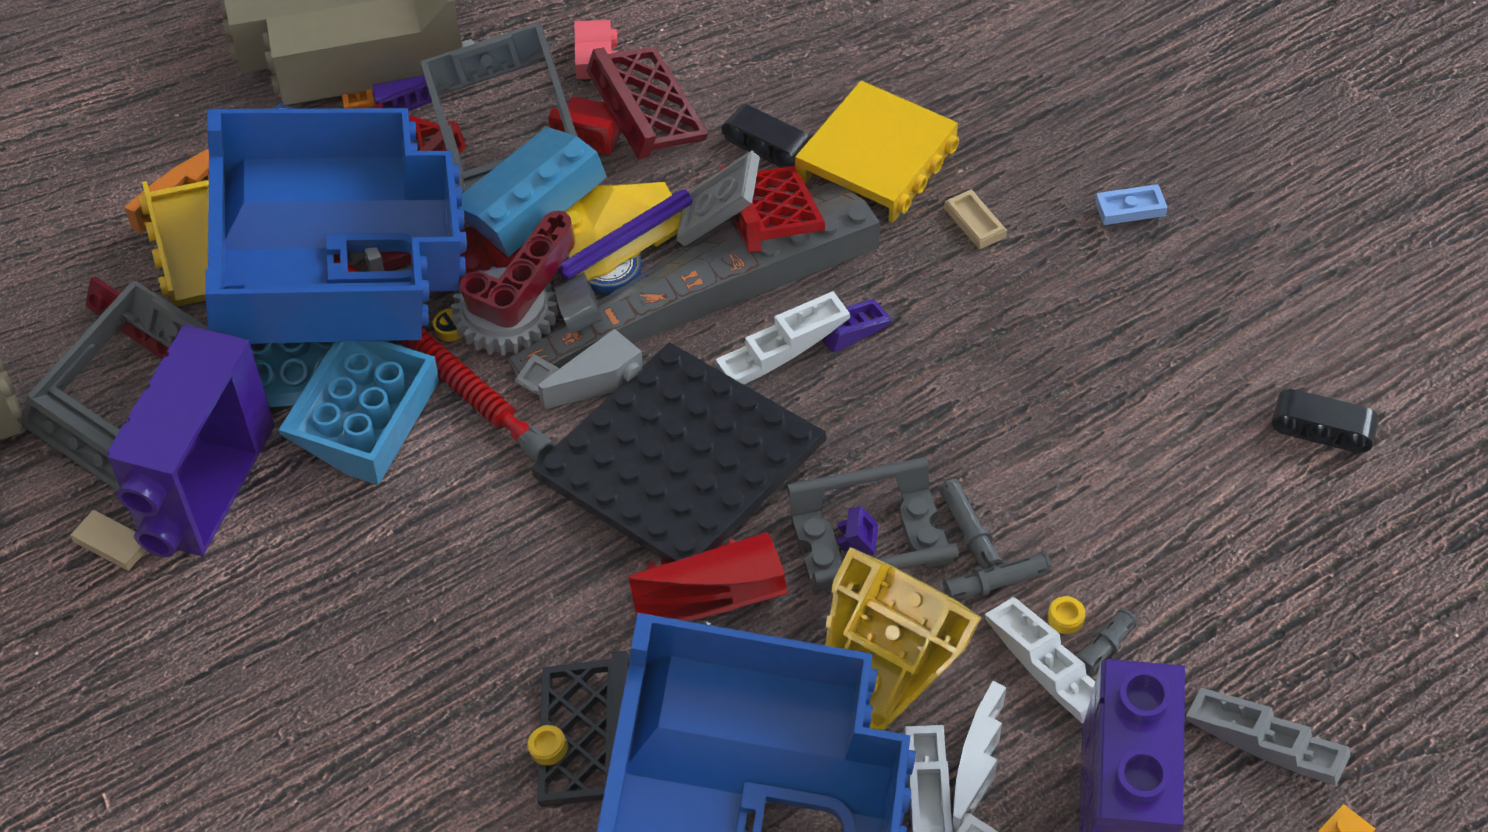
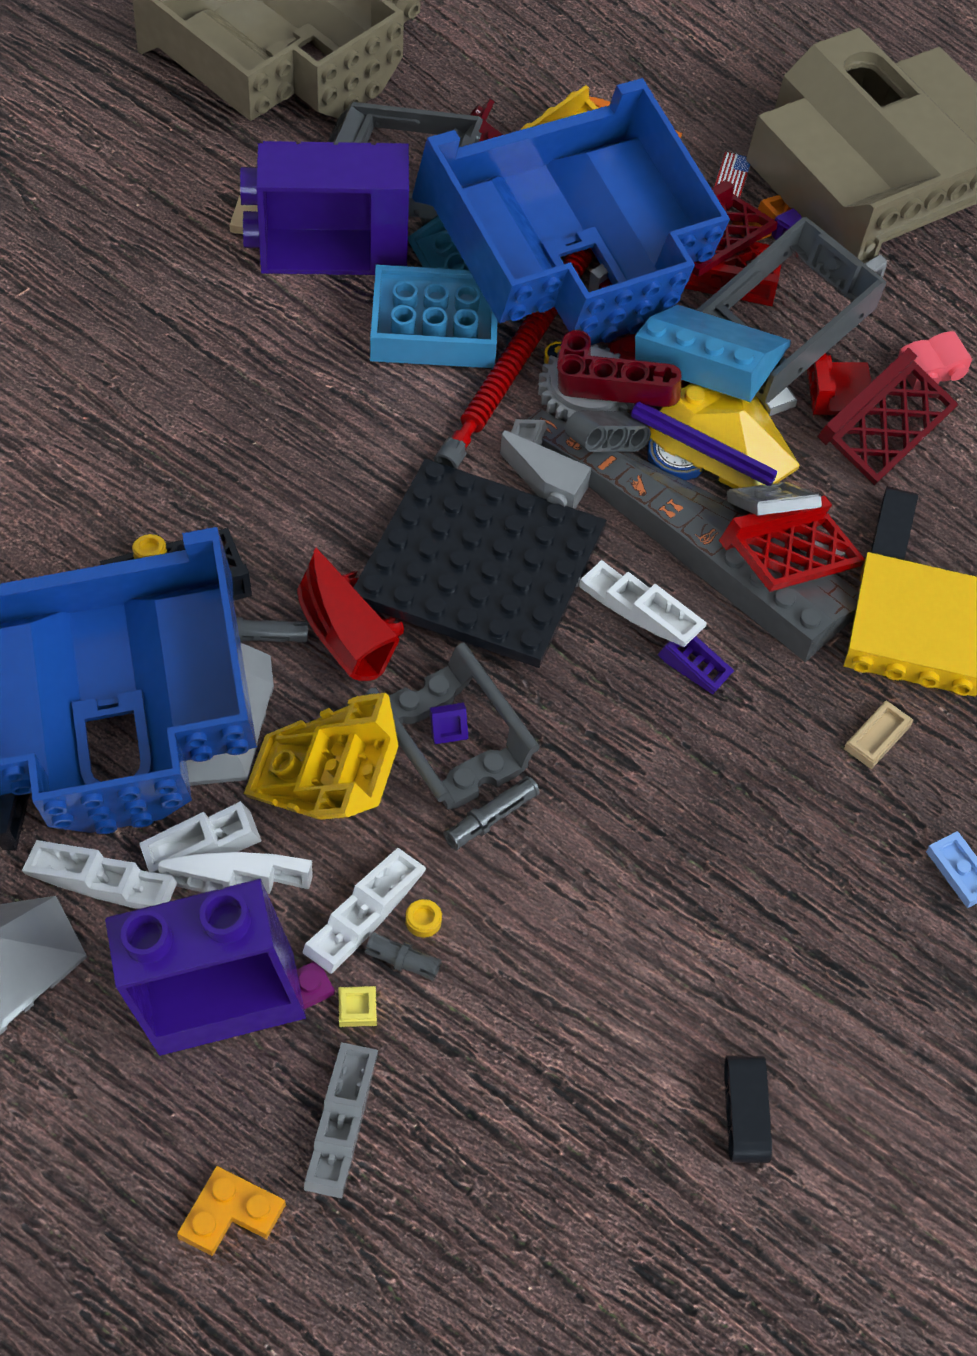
camera: 65 degrees right, 5 degrees up
dark grey pin [943,551,1052,600] -> none

